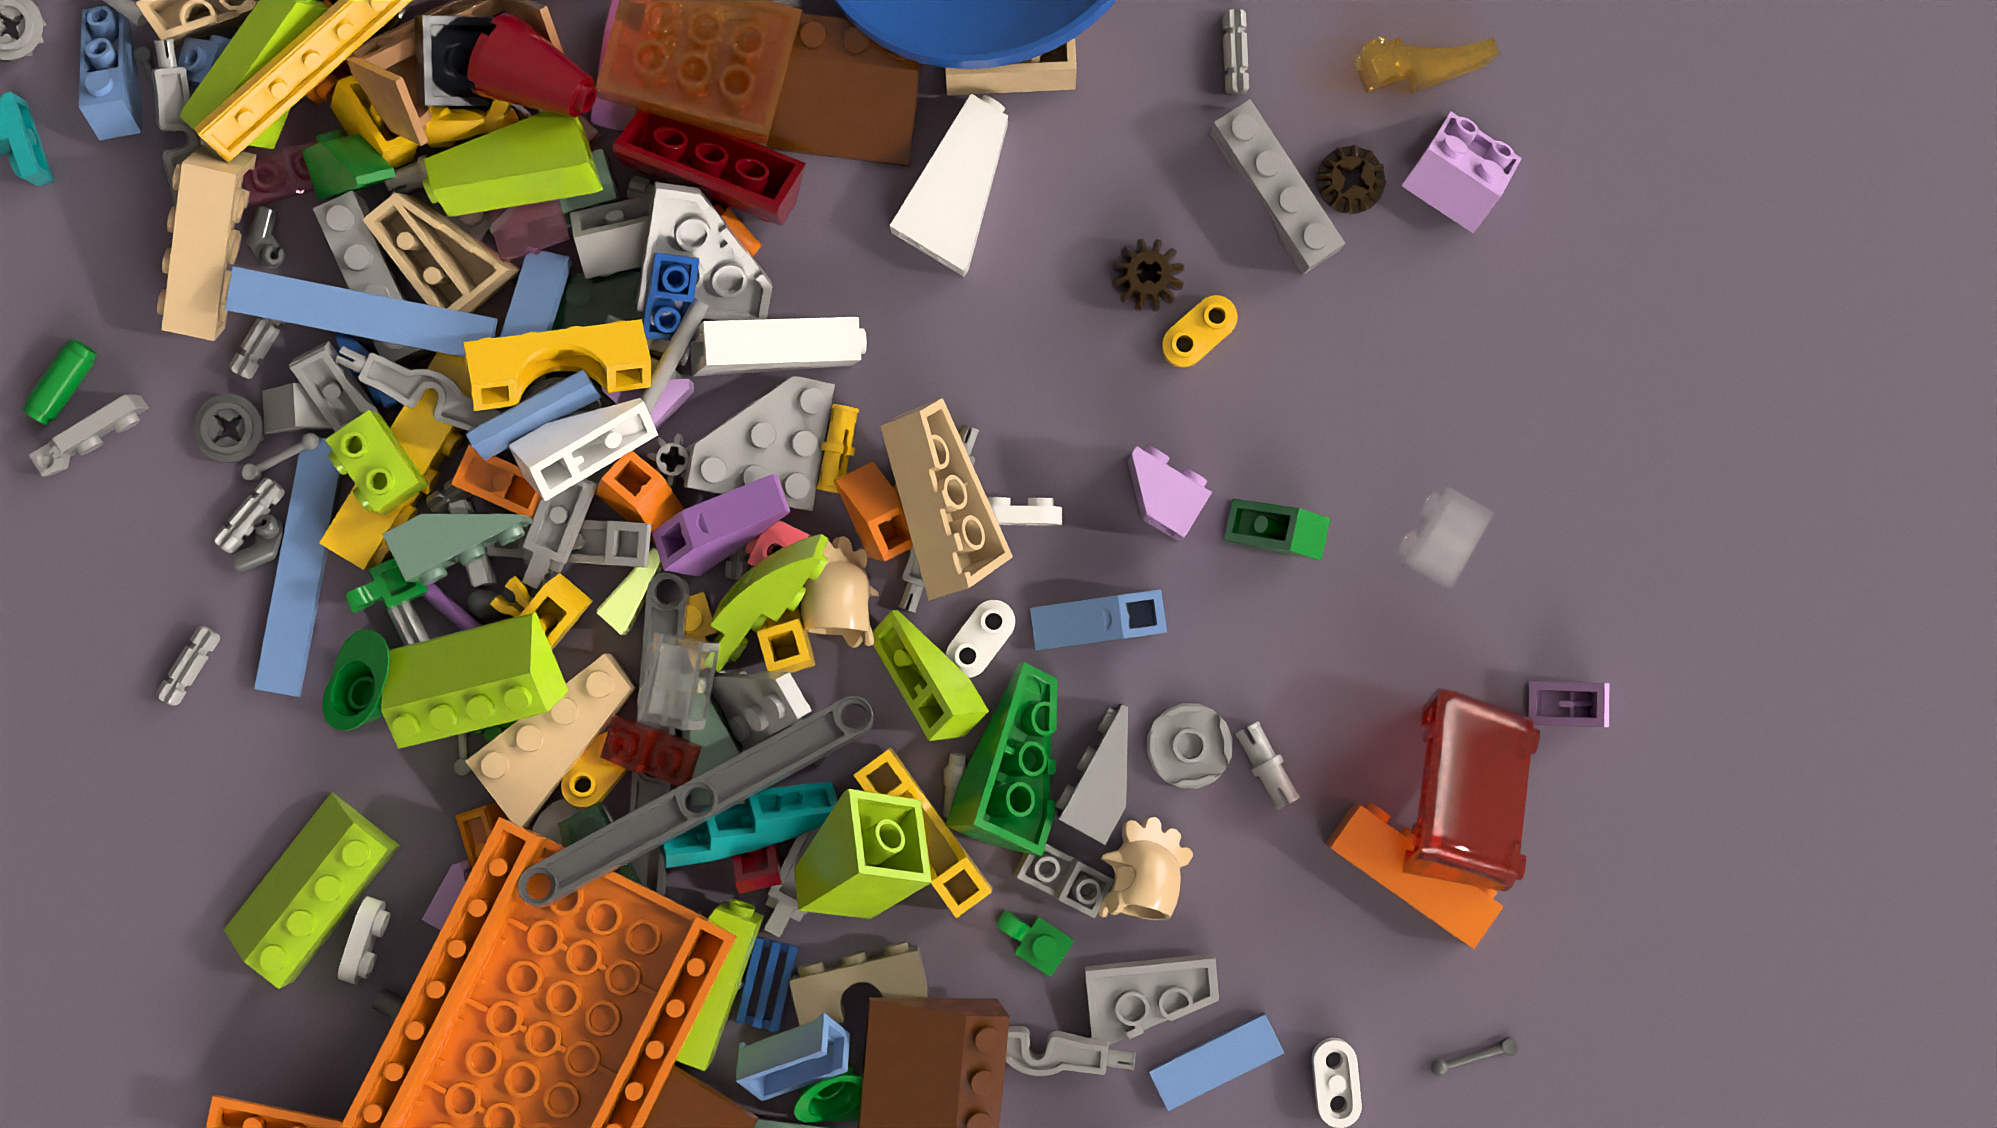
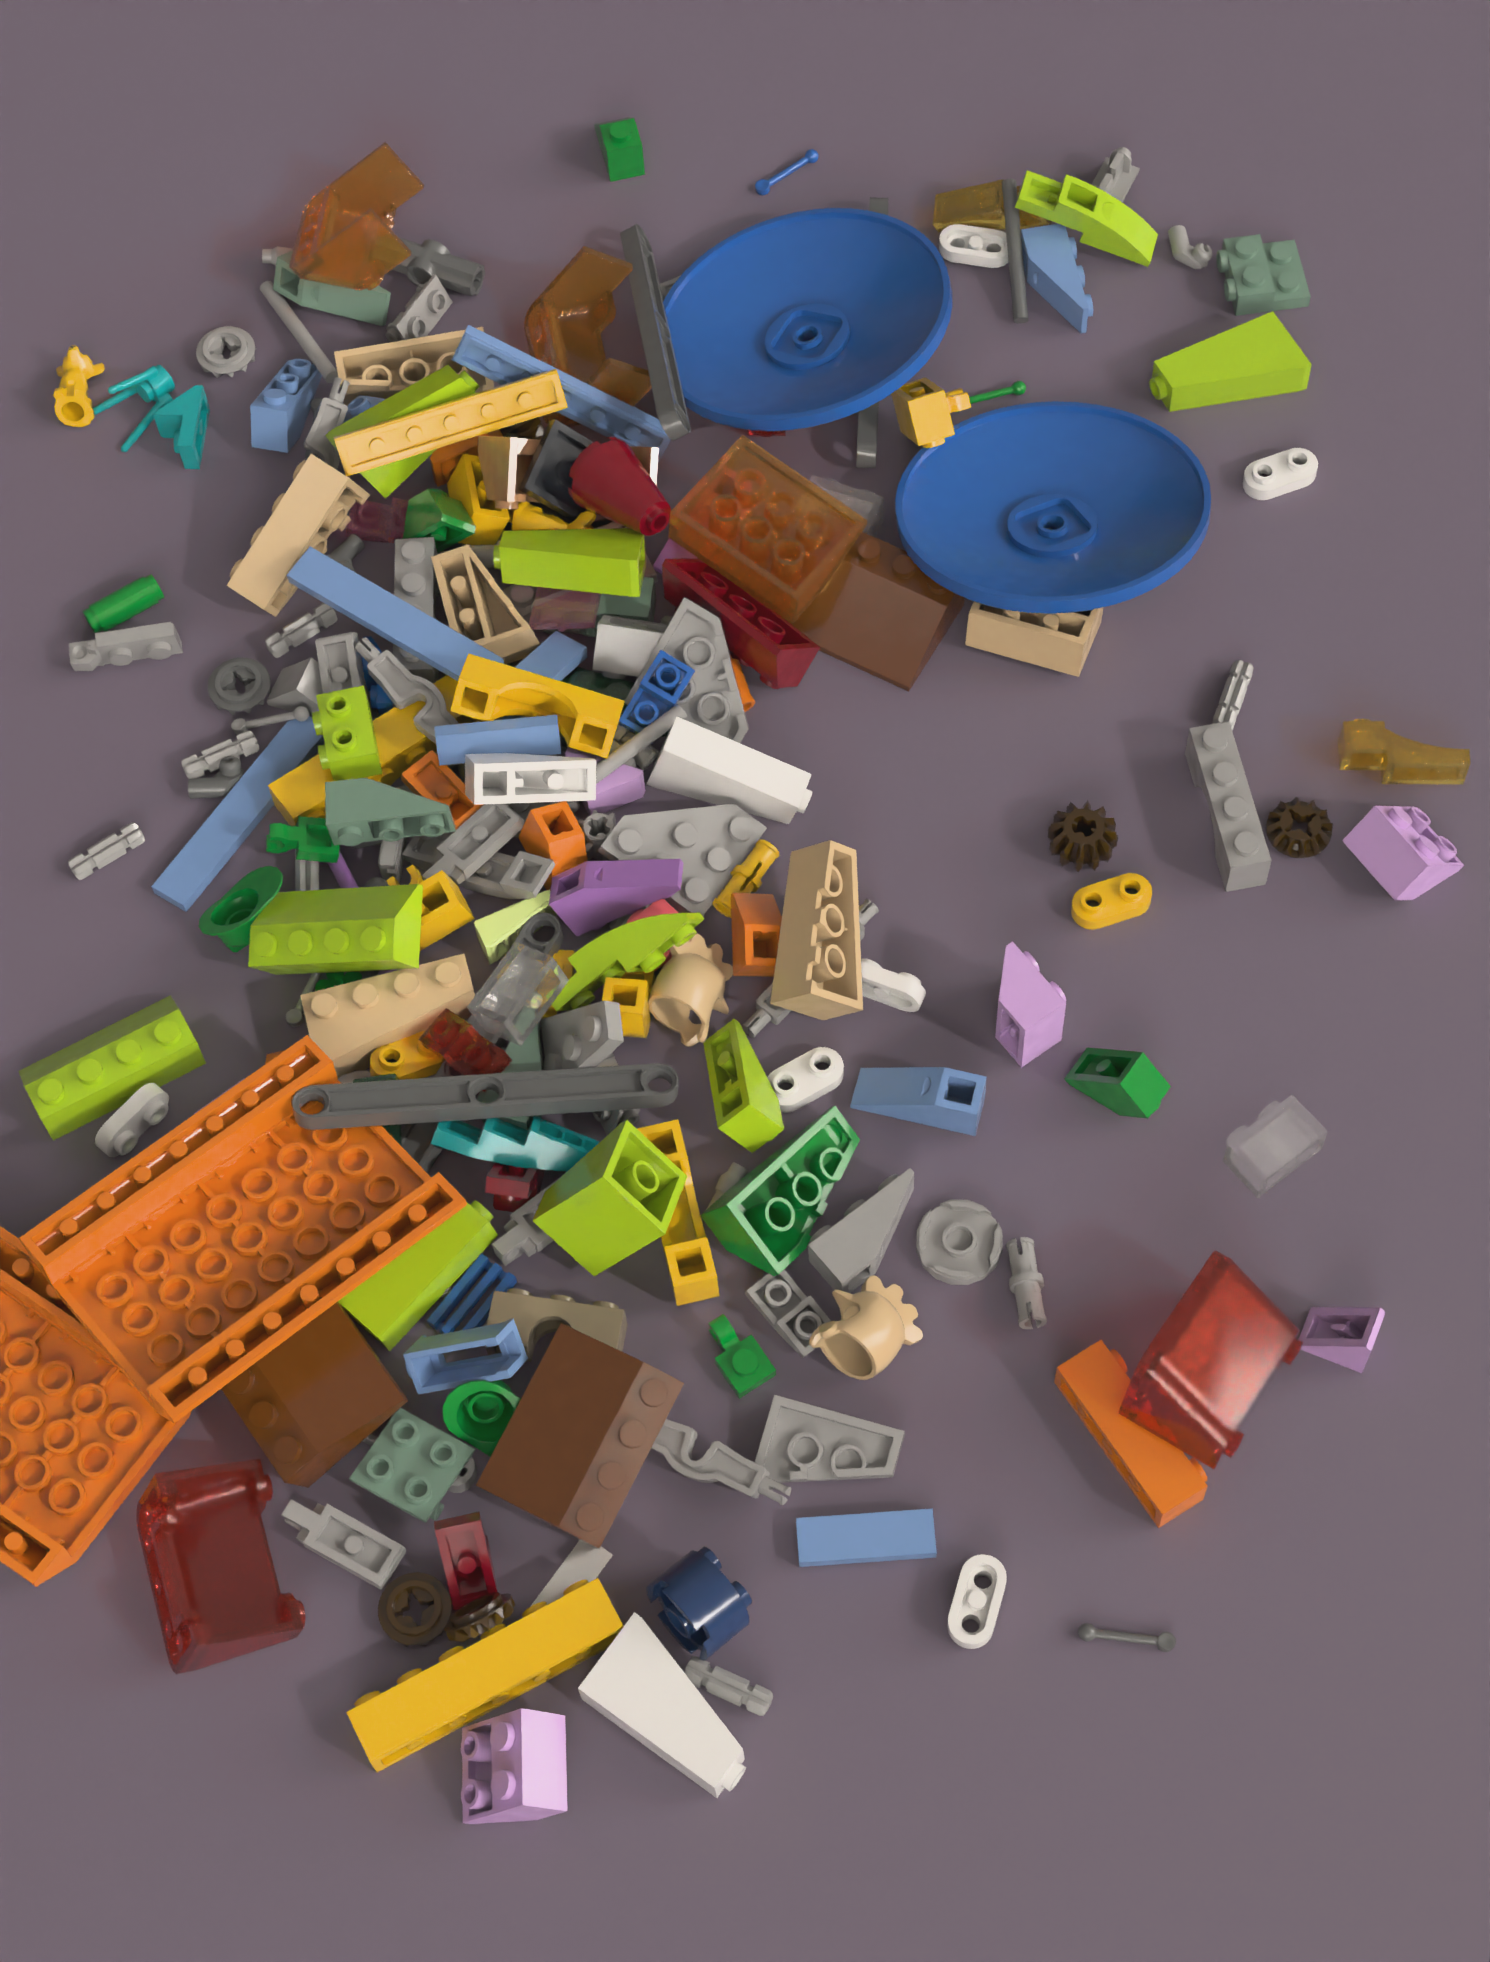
camera: 30 degrees right, 25 degrees down
white slope [890,94,1008,277] -> none

